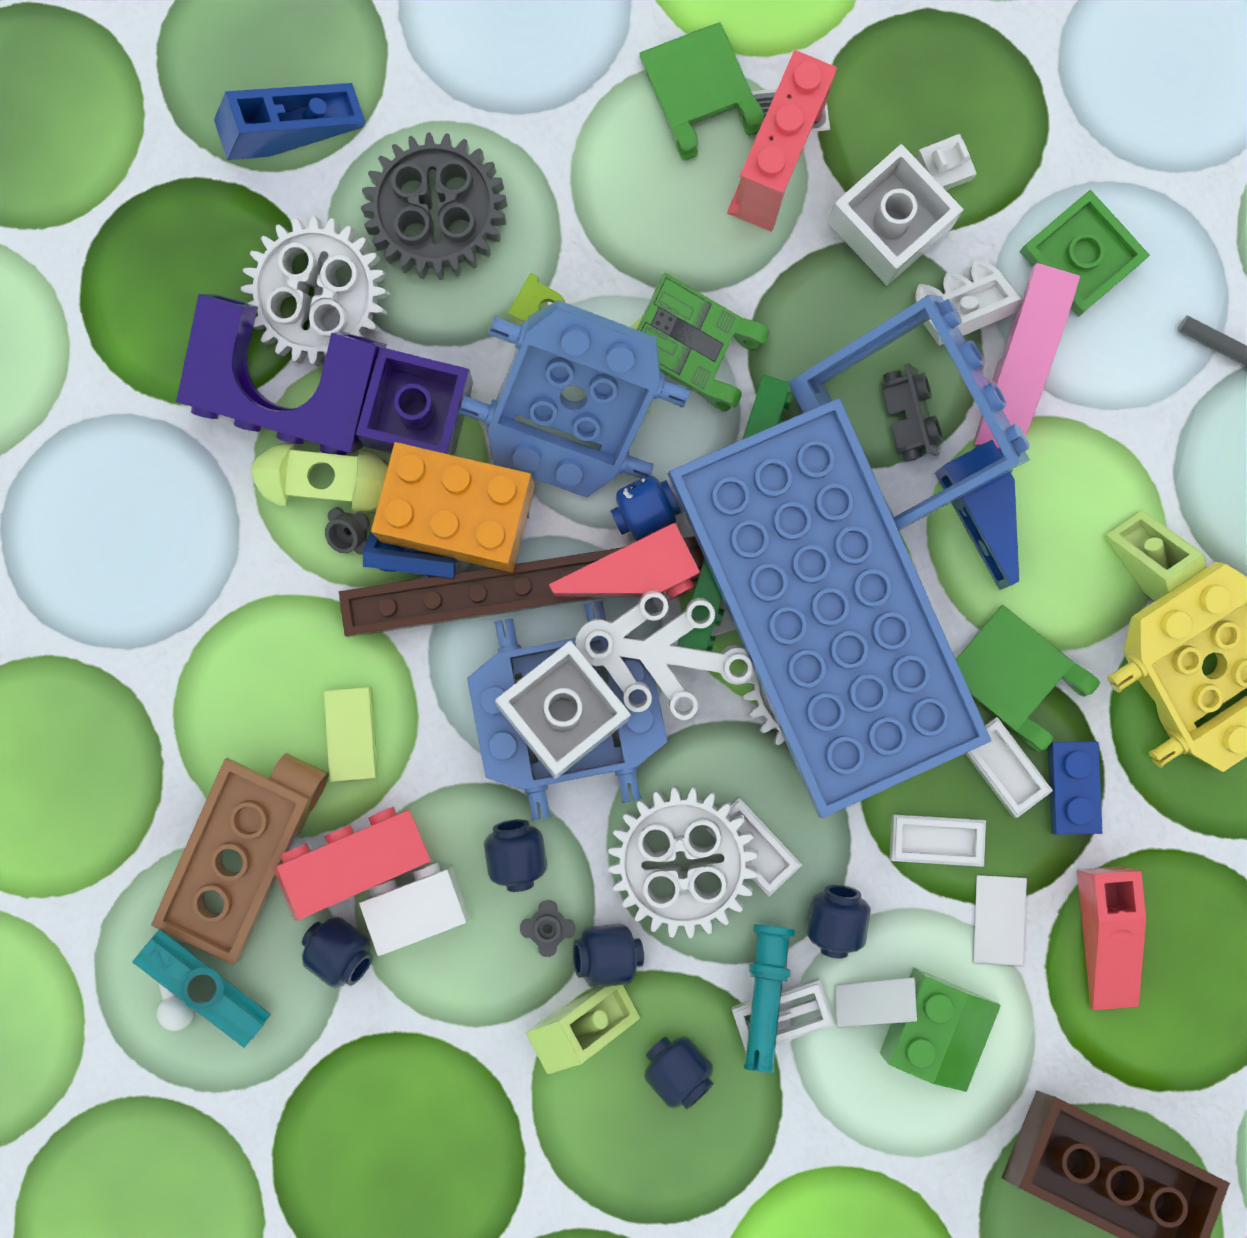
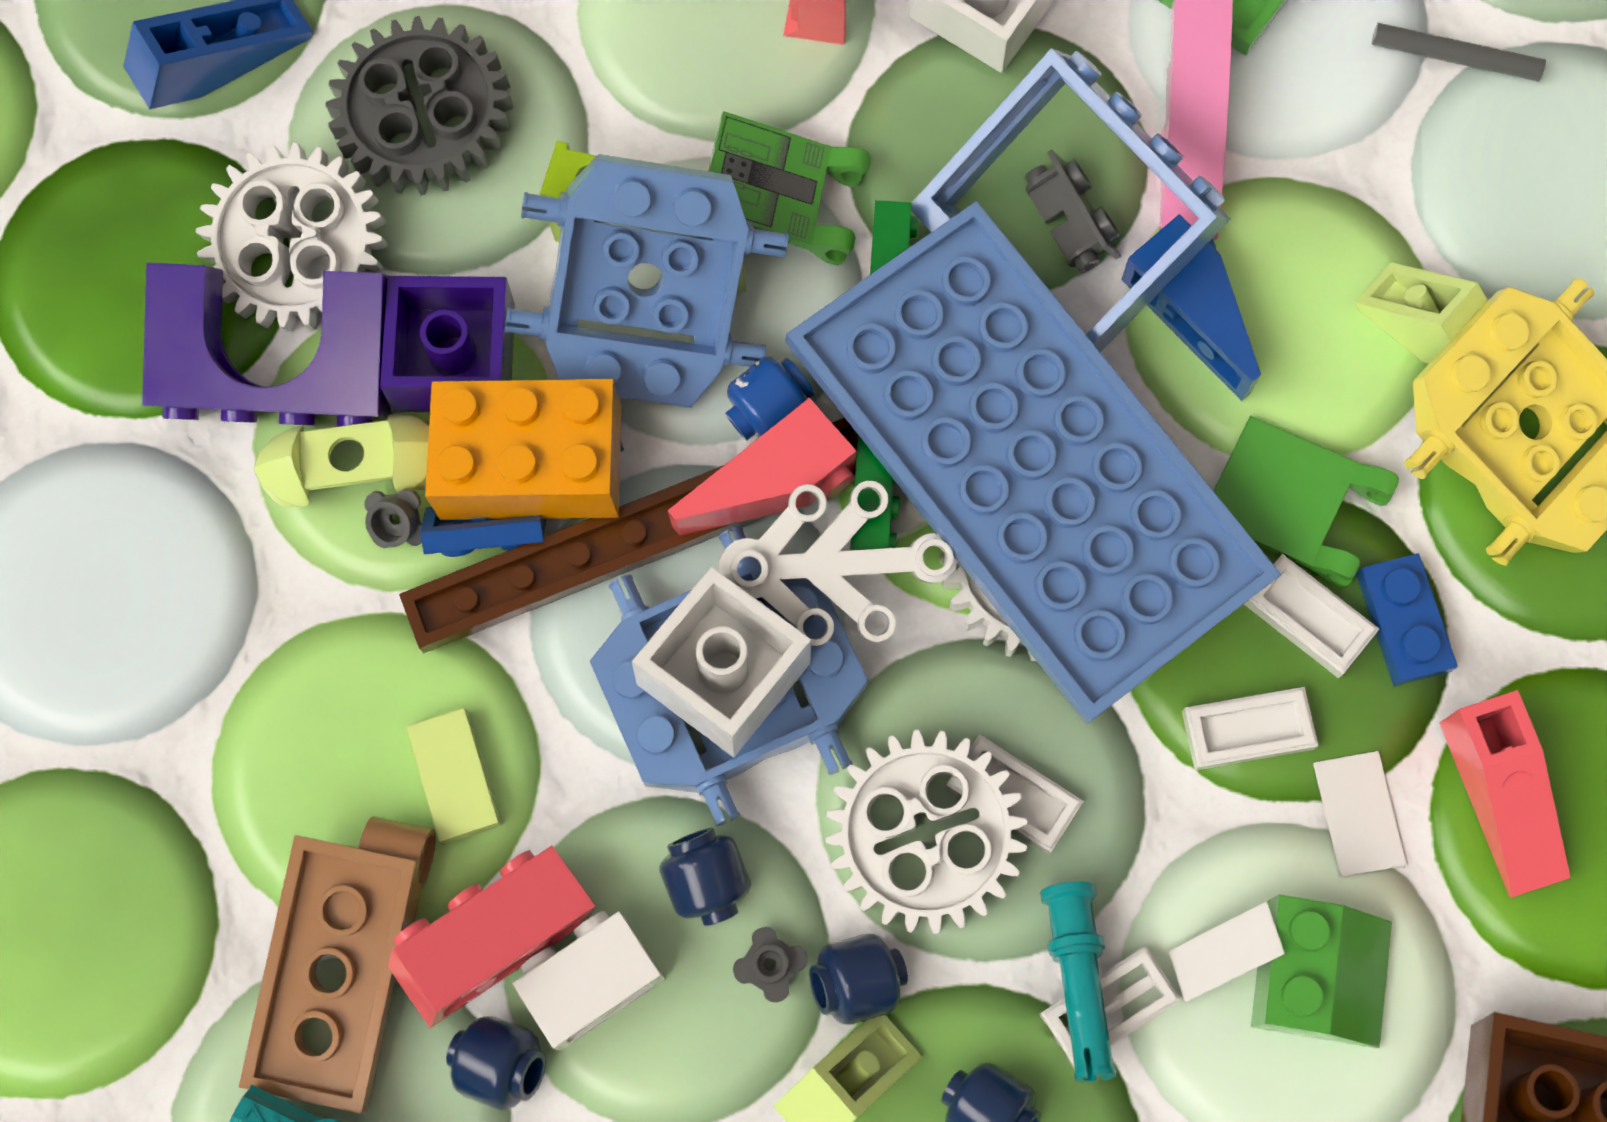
camera: 10 degrees left, 10 degrees down
dark blue head [807,885,871,959] -> none
white plate [916,260,1021,346] -> none

